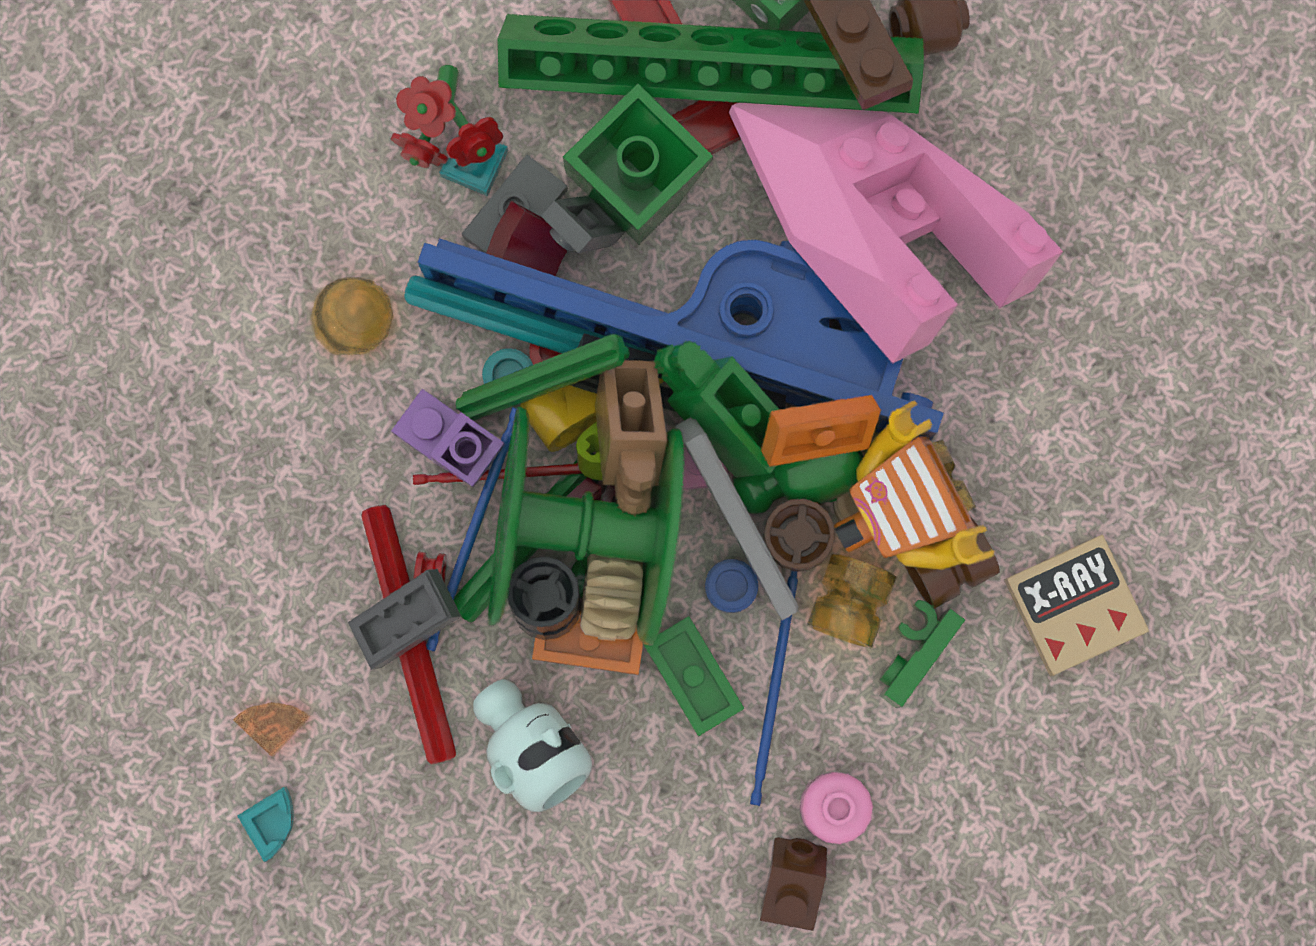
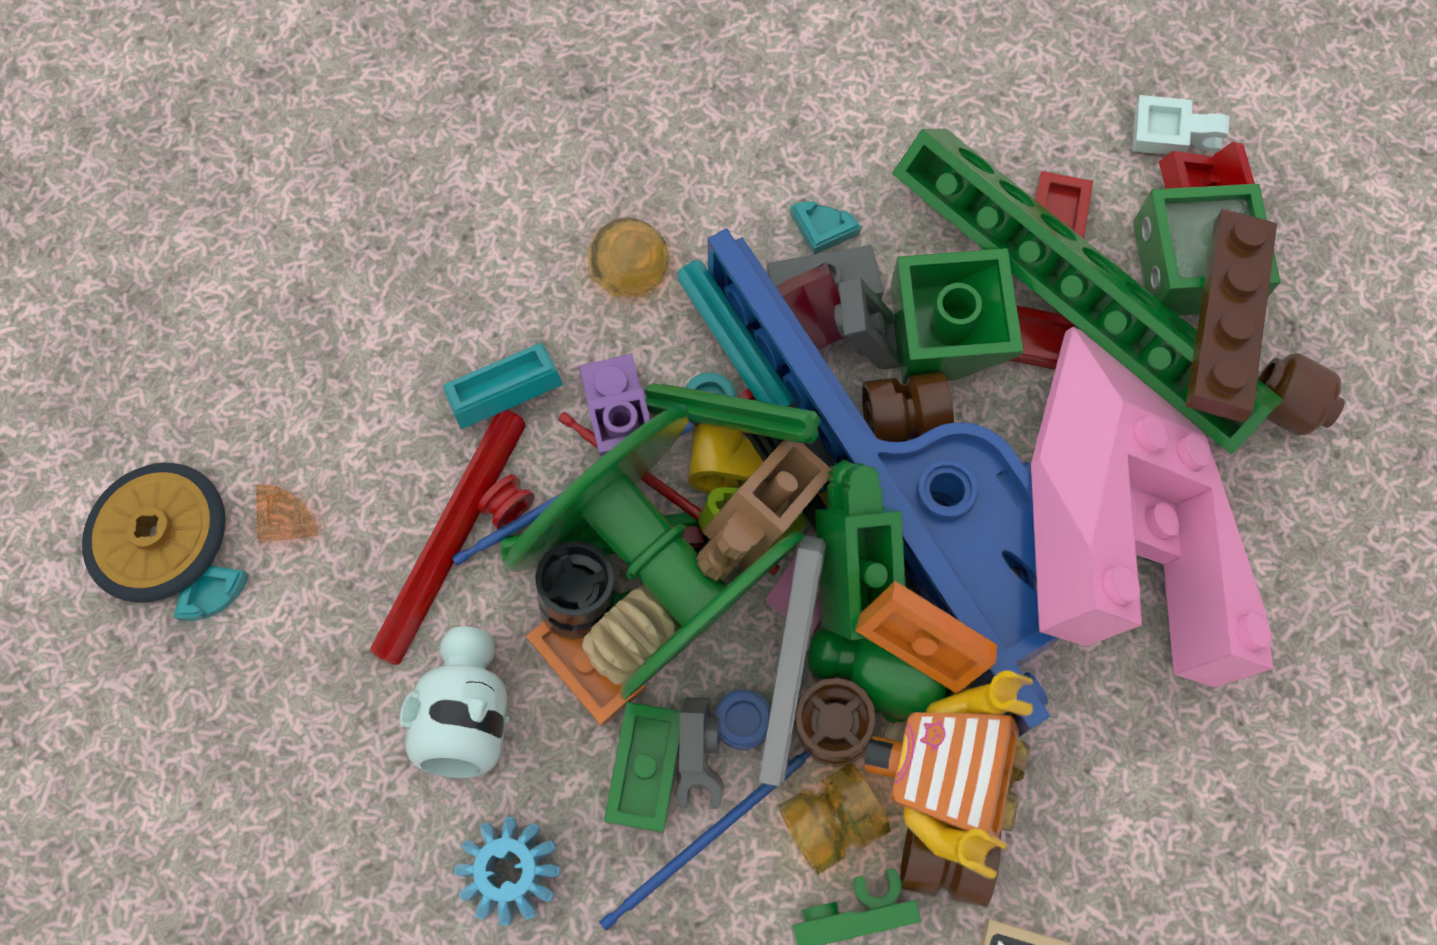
camera: 40 degrees right, 10 degrees down
dark grey plate [348,569,462,670] -> none
red plant [390,65,503,168] -> none
none -> pearl gold wheel [82,463,226,603]
none -> teal tile [442,343,563,429]
none -> medium azure gear [455,817,561,925]
none -> dark grey plate [676,697,724,809]
none -> reddish brown wheel [862,371,954,442]

